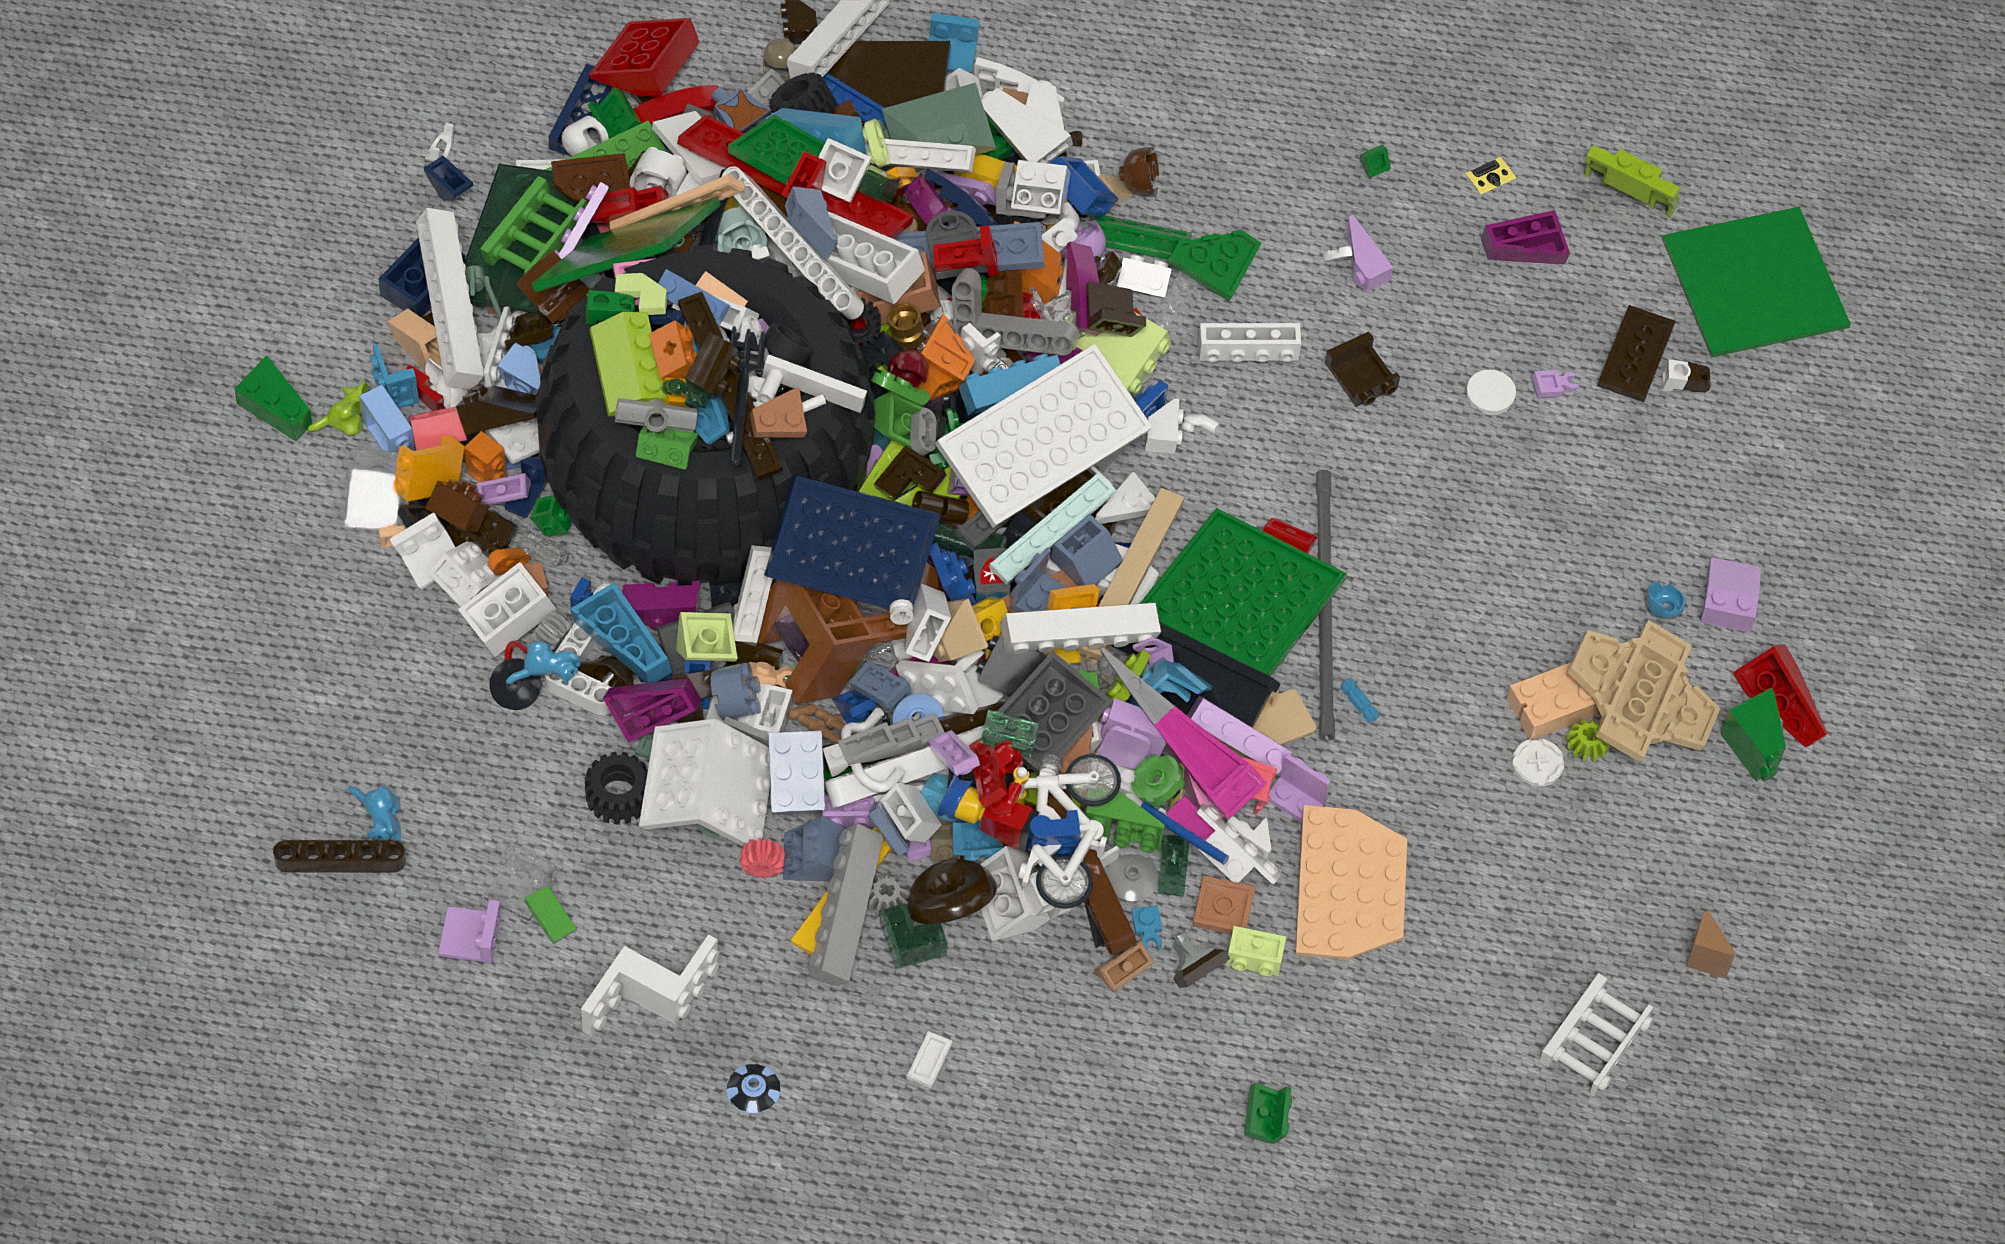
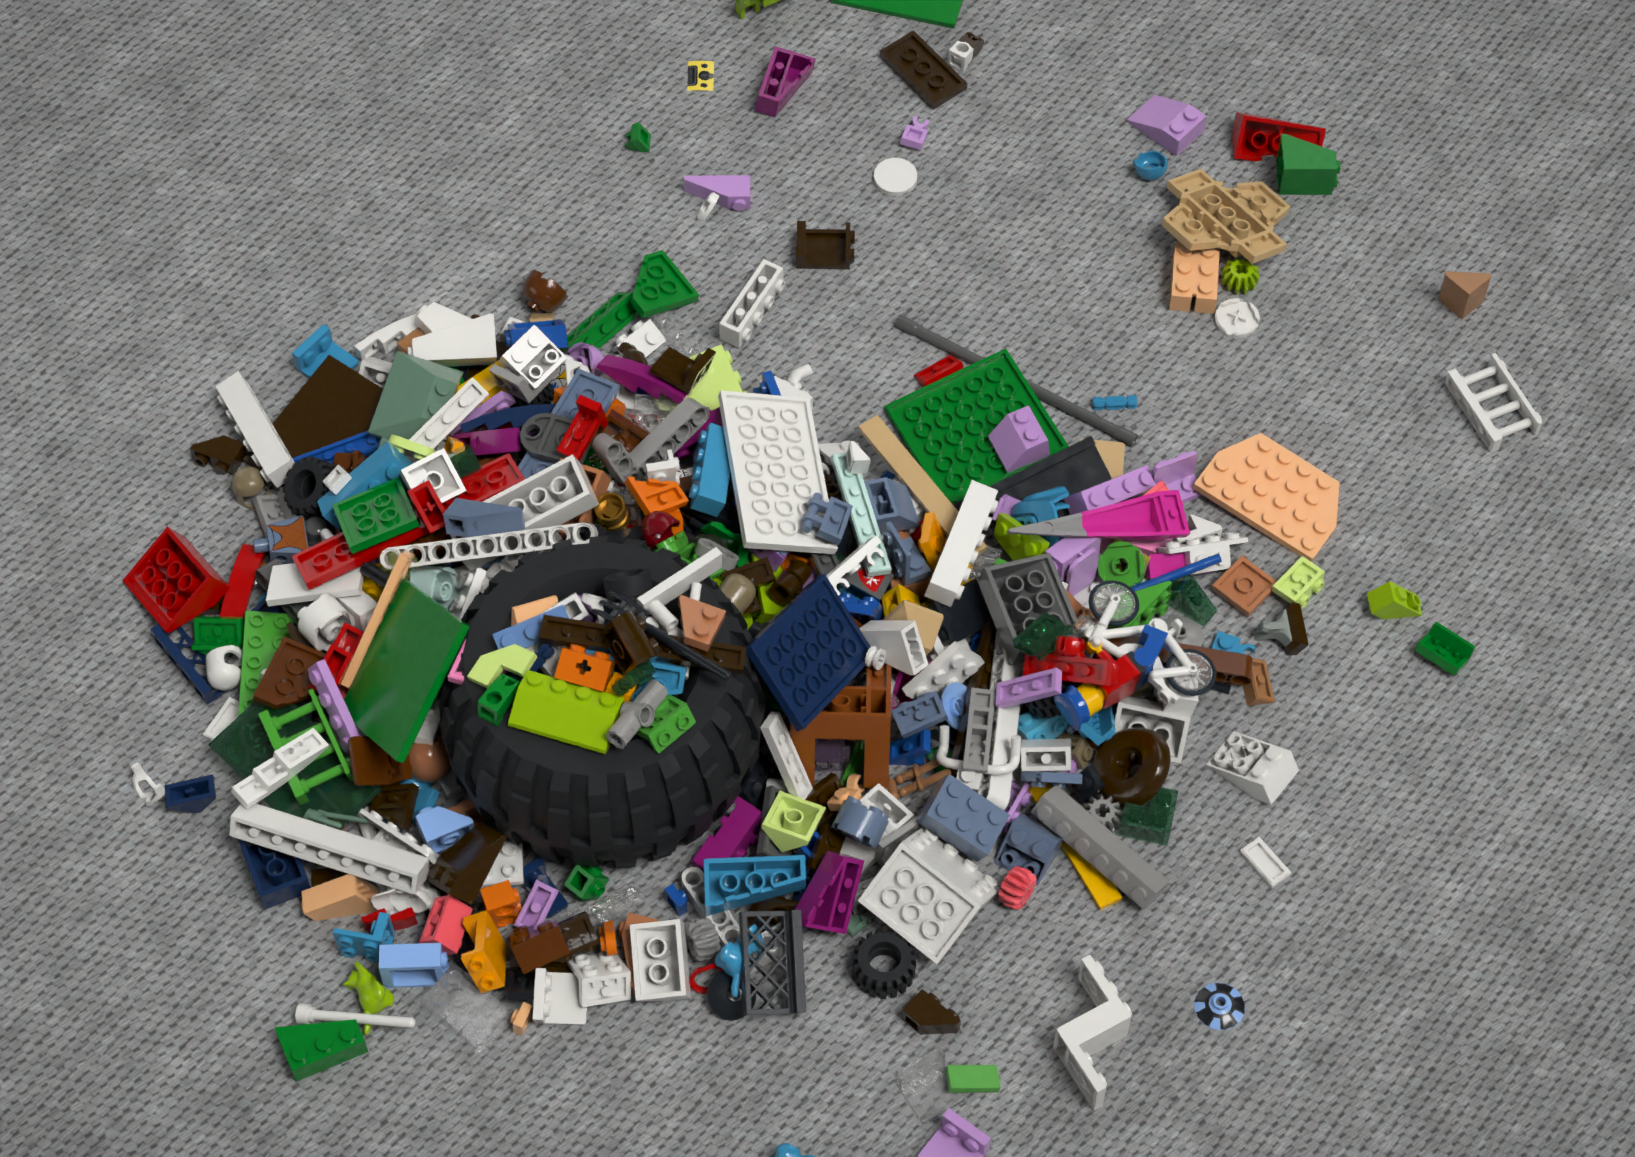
camera: 55 degrees left, 0 degrees up
none -> white slope [231,728,329,809]
none -> white piece [295,1003,416,1028]
none -> white tile [323,465,352,495]
none -> dark tan helmet [719,573,756,614]
none -> black fence [739,910,806,1015]
none -> sand blue plate [801,493,853,545]
none -> white plate [826,536,884,596]
none -> white slope [846,441,871,474]
none -> dark brown slope [901,989,961,1035]
none -> lavender slope [988,405,1050,473]
none -> black bracket [1071,765,1105,803]
none -> white slope [1206,731,1299,805]
none -> lime slope [1367,581,1422,620]

